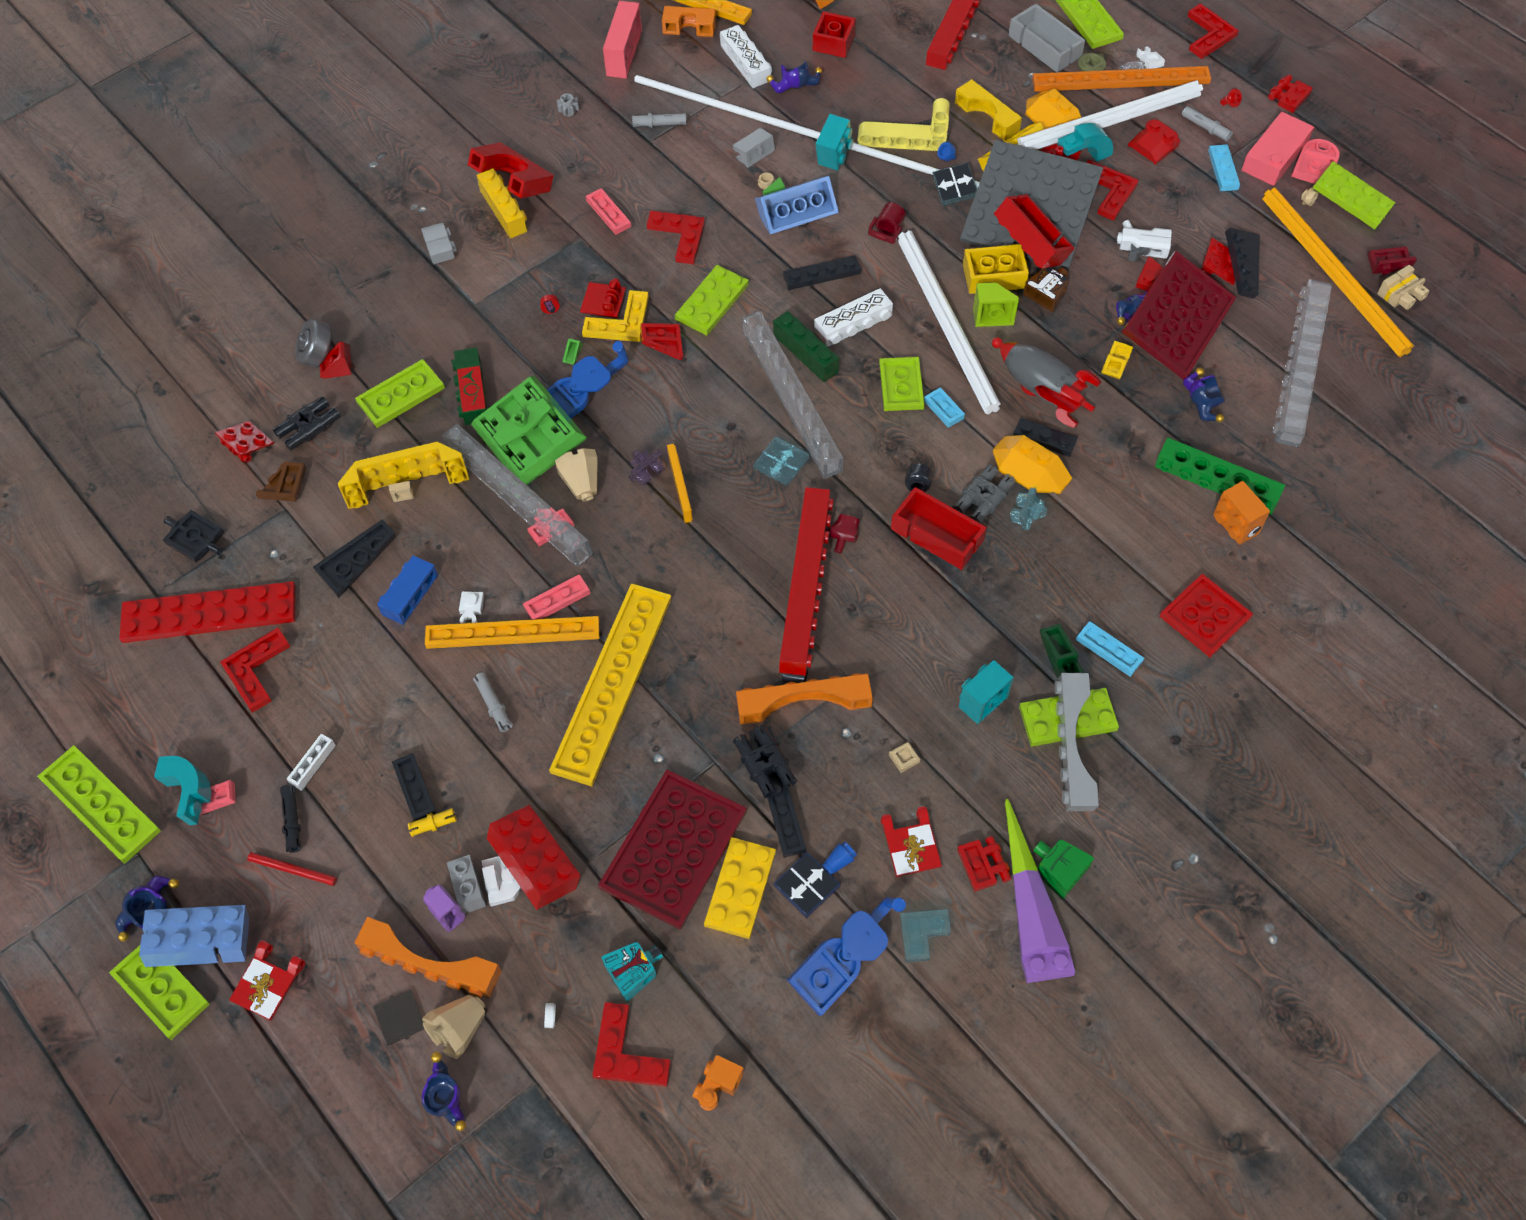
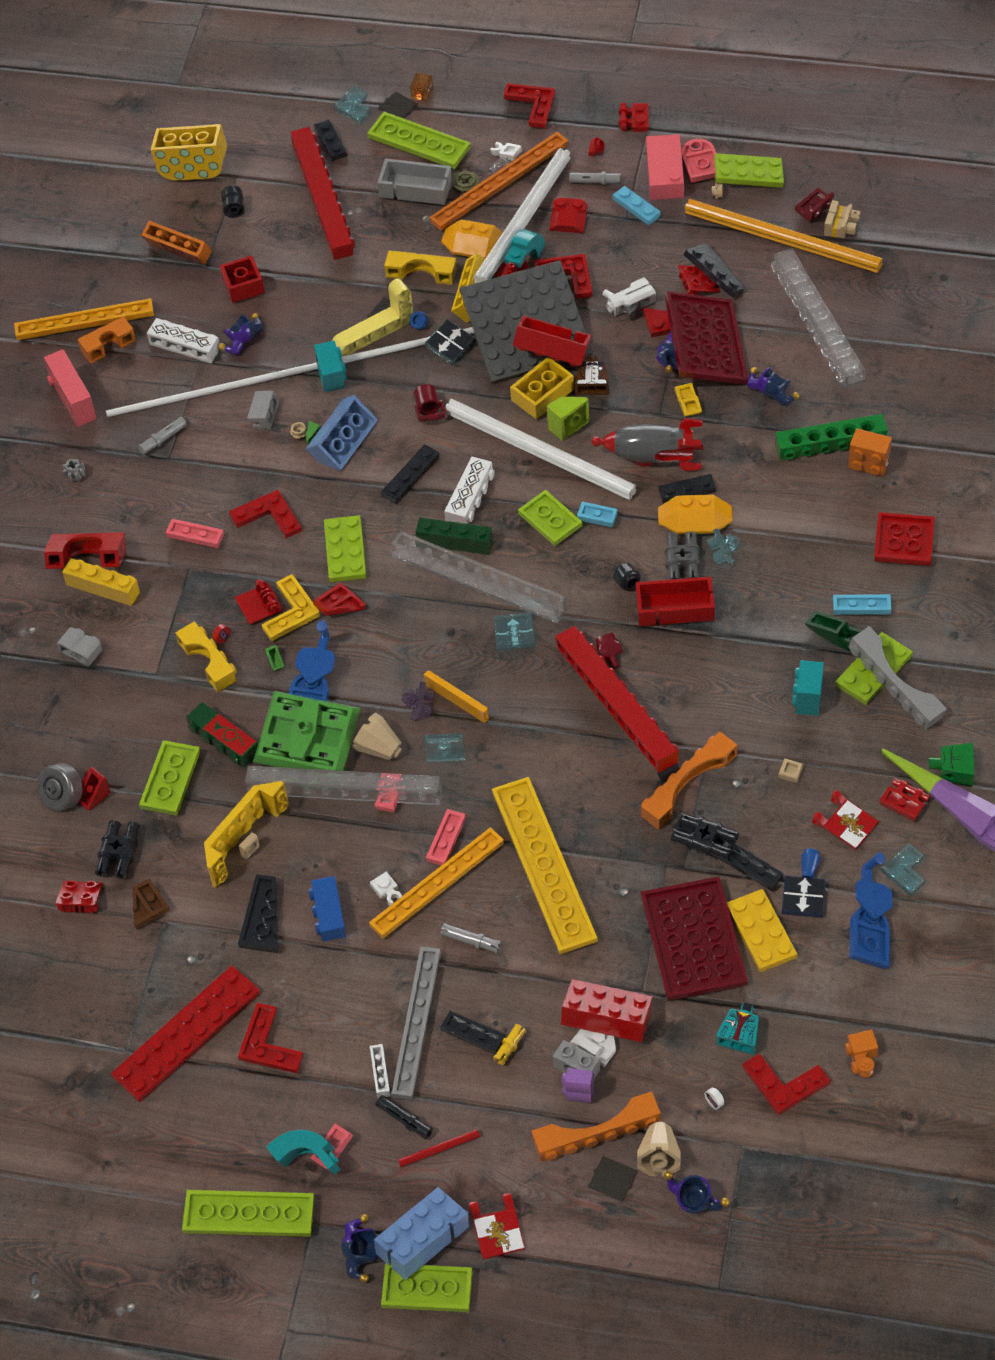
camera: 35 degrees left, 5 degrees down
black plate [163,510,225,563] -> none
none -> yellow arch [175,621,237,693]
none -> light grey plate [391,947,441,1100]
none -> clear light blue plate [424,733,465,762]

